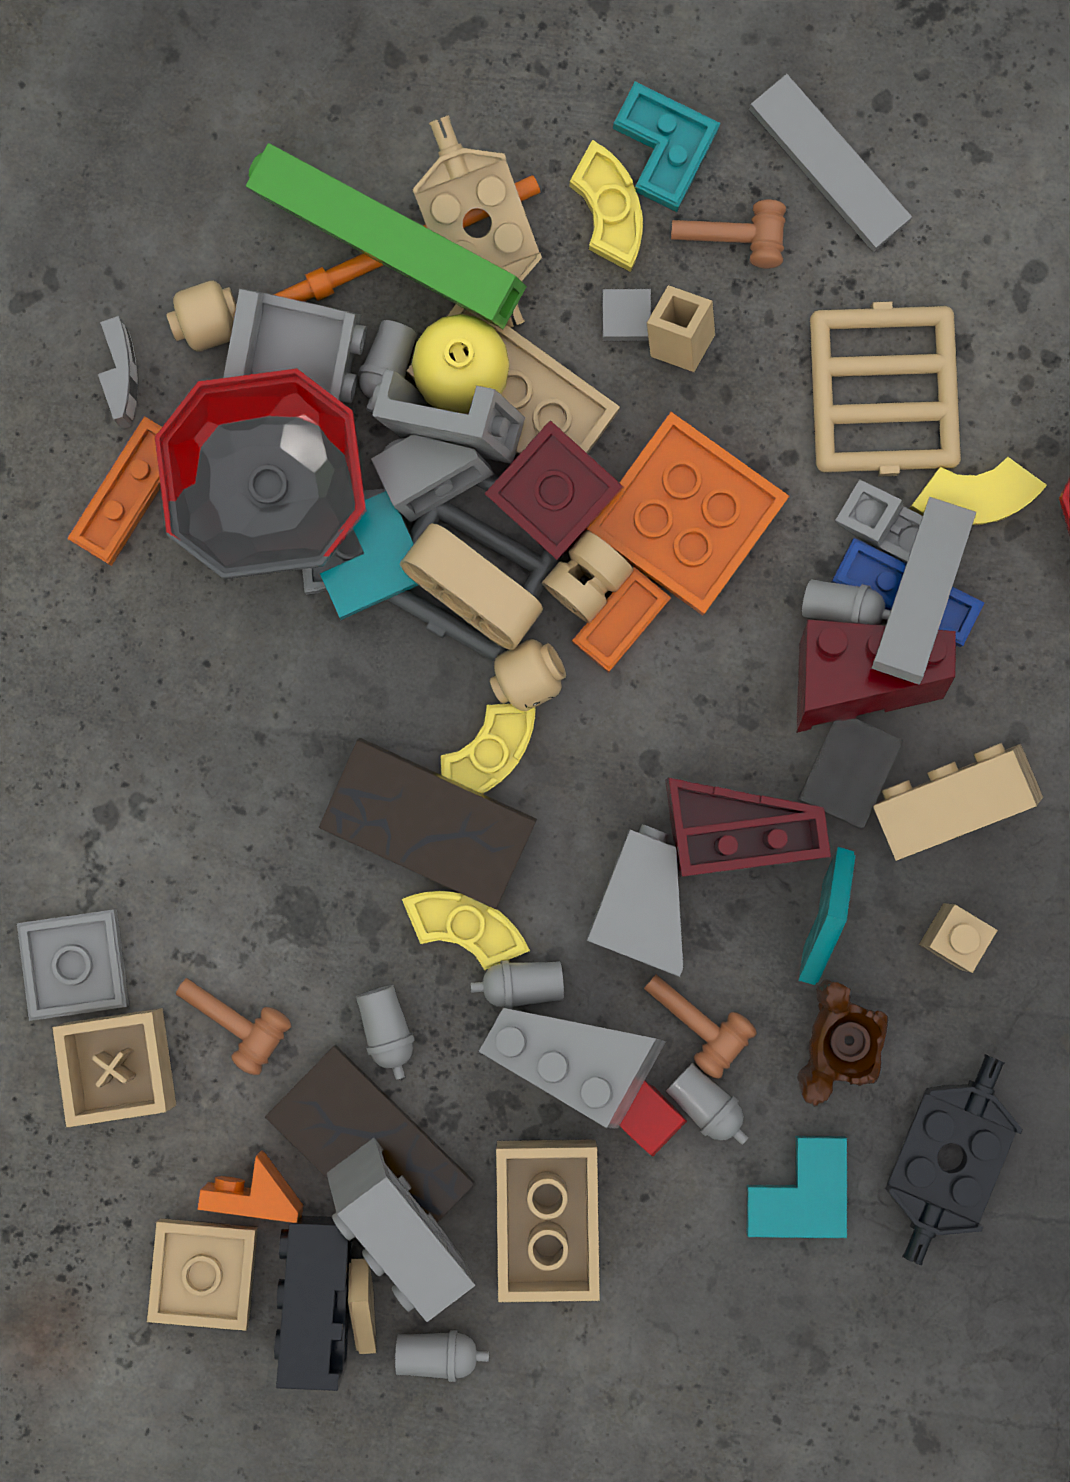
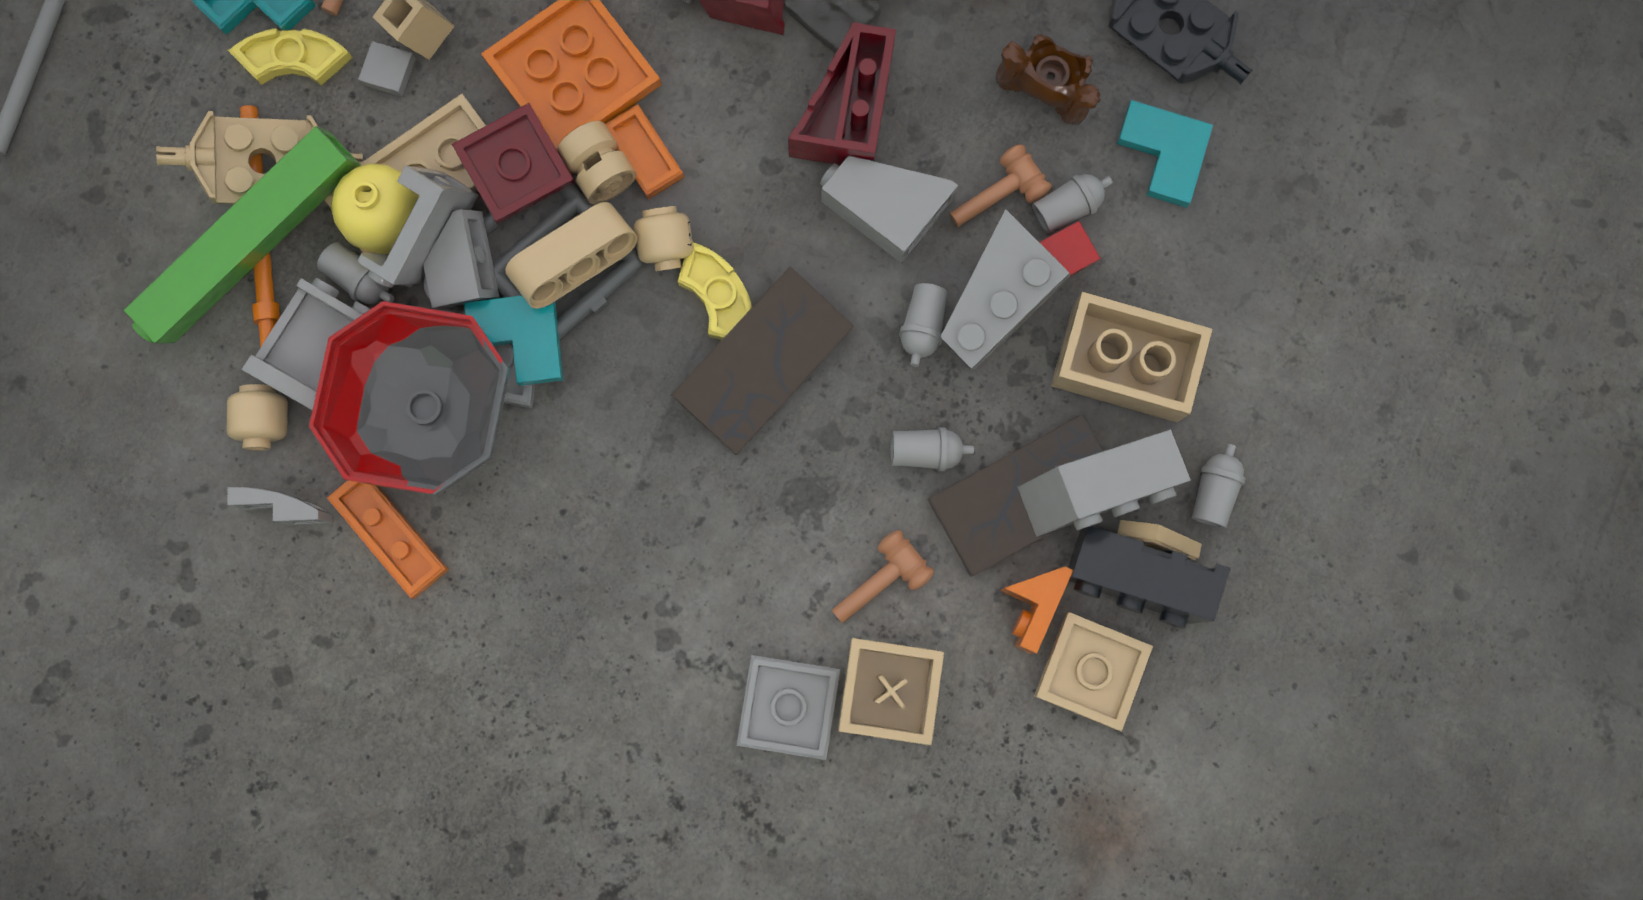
camera: 75 degrees left, 5 degrees down
light yellow tile [402,891,530,970] -> none
teal tile [798,847,856,985] -> none

